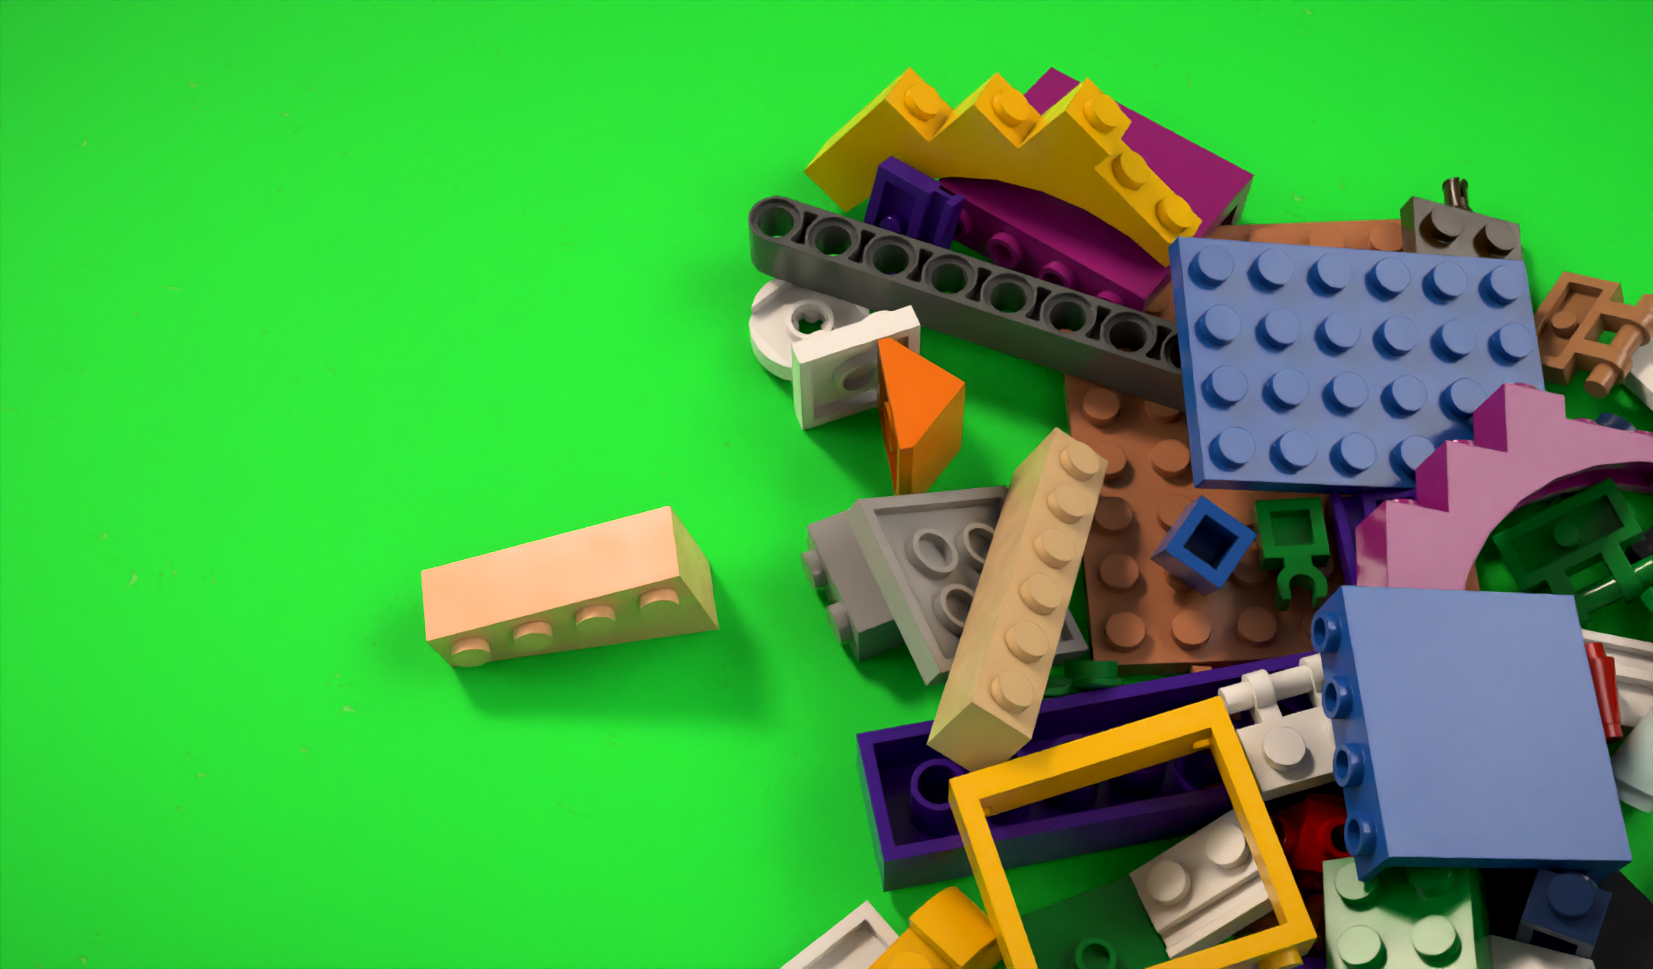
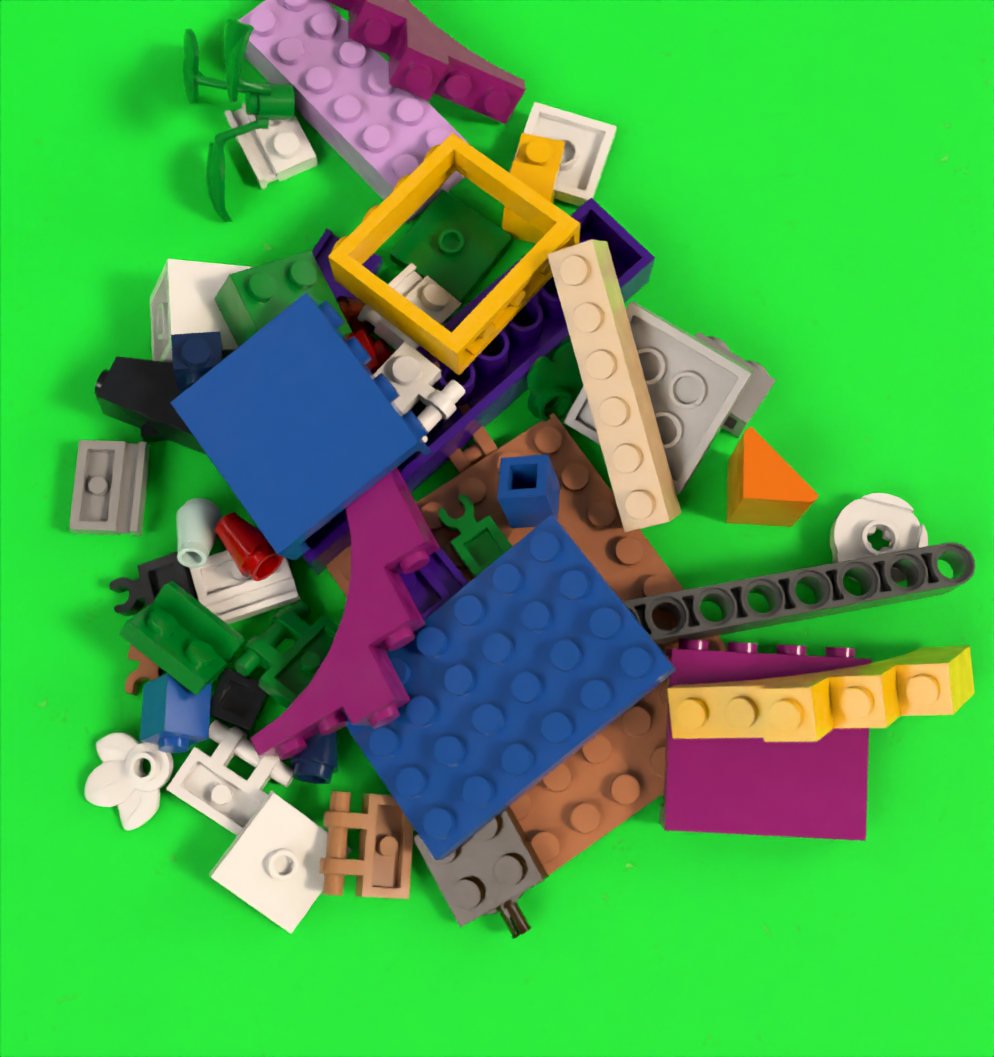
camera: 145 degrees right, 15 degrees up
light nougat wedge [421,506,719,667] -> none
white plate [791,305,921,431] -> none
dark purple plate [863,156,966,275] -> none

